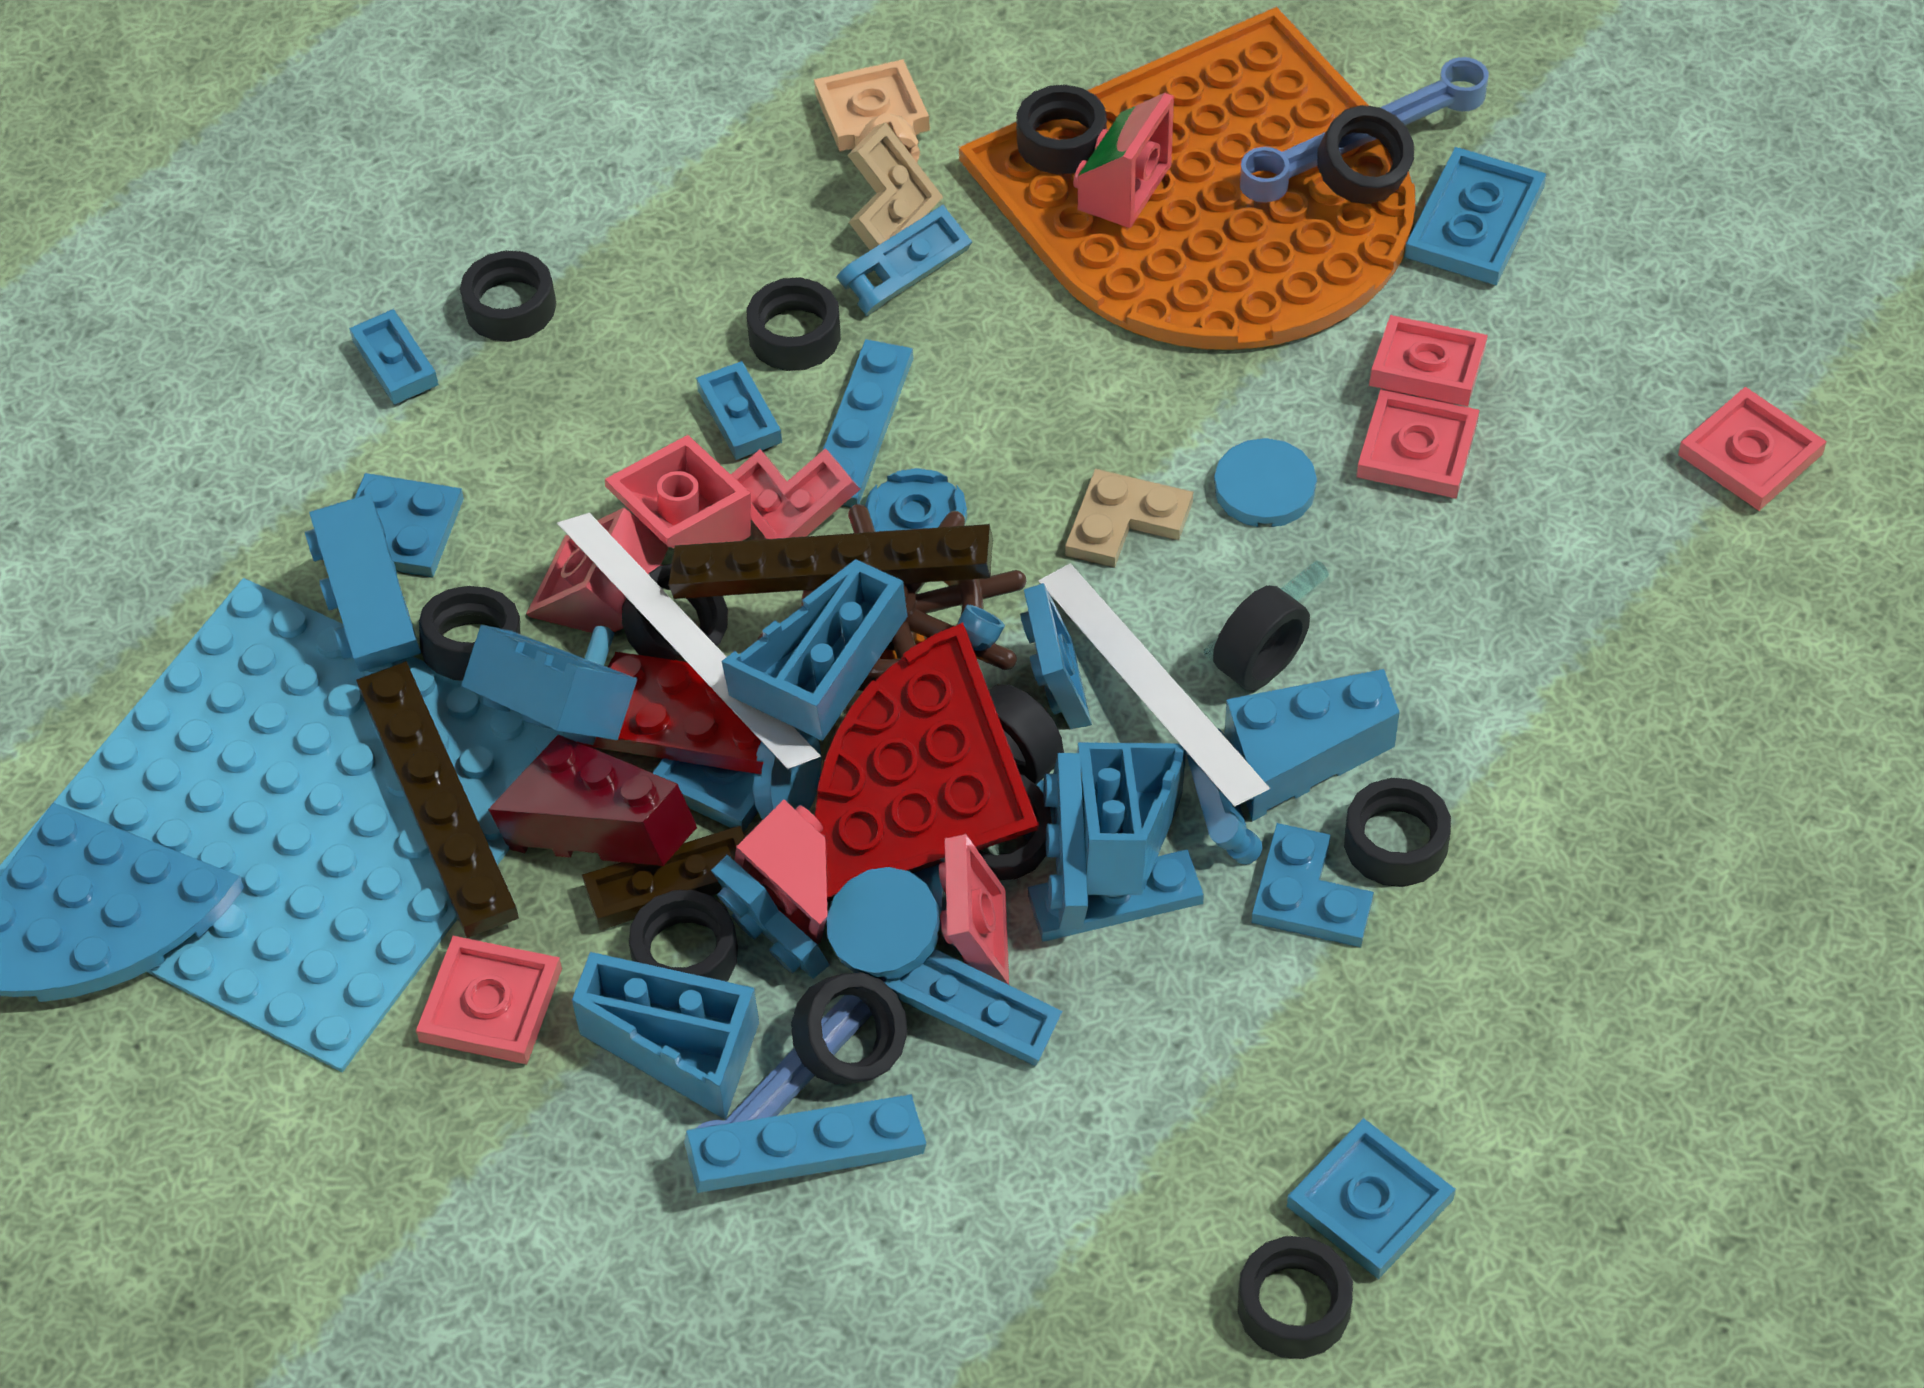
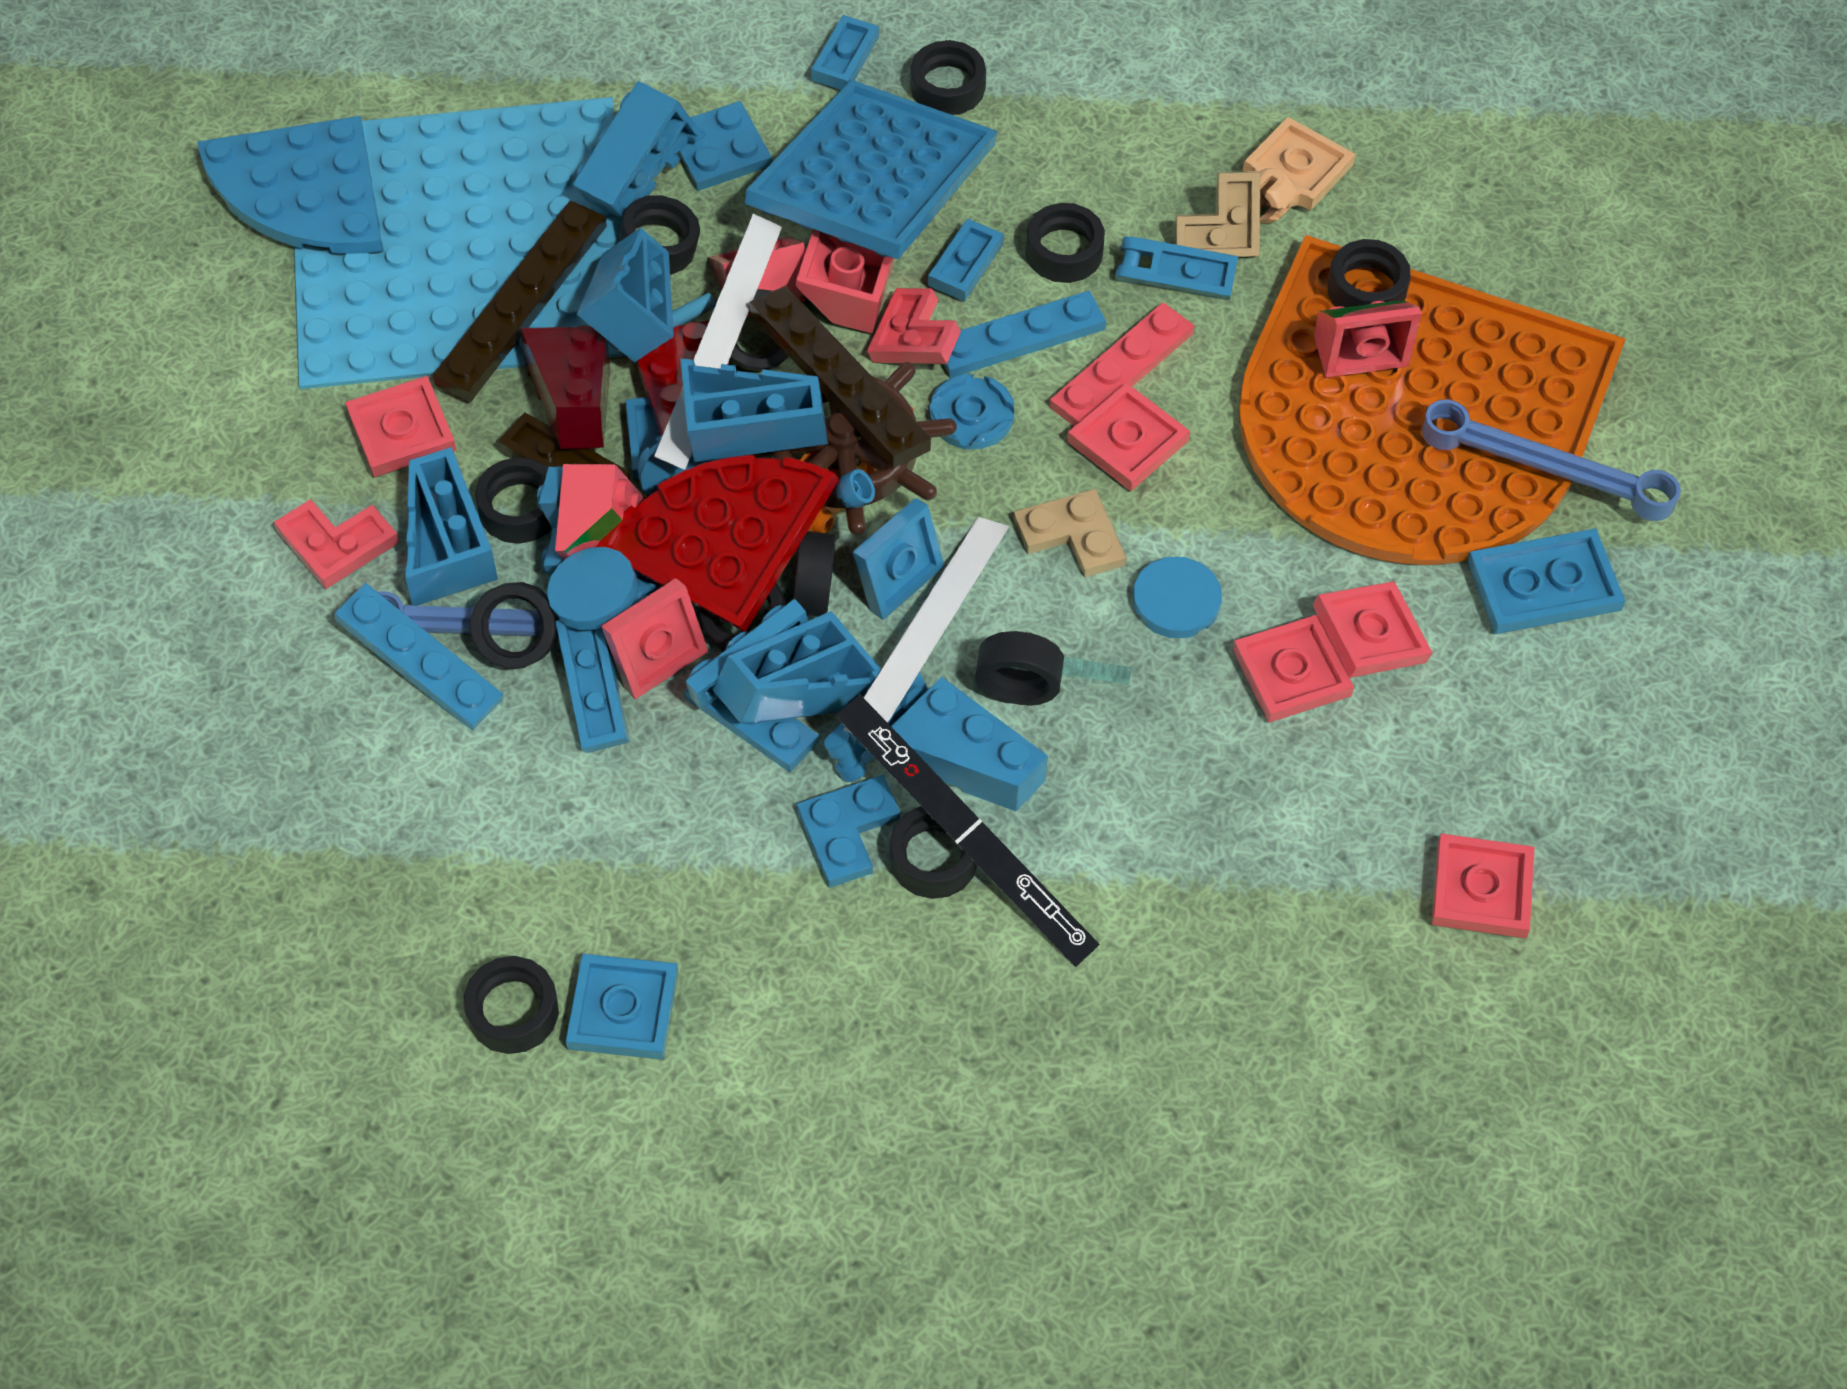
camera: 50 degrees right, 5 degrees up
black tyre [1317,105,1414,204] -> none
none -> coral plate [274,499,400,589]
none -> dark azure plate [745,80,998,260]
none -> black sticker [835,694,1100,967]
none -> coral plate [1049,302,1195,426]
none -> coral plate [1067,382,1190,491]

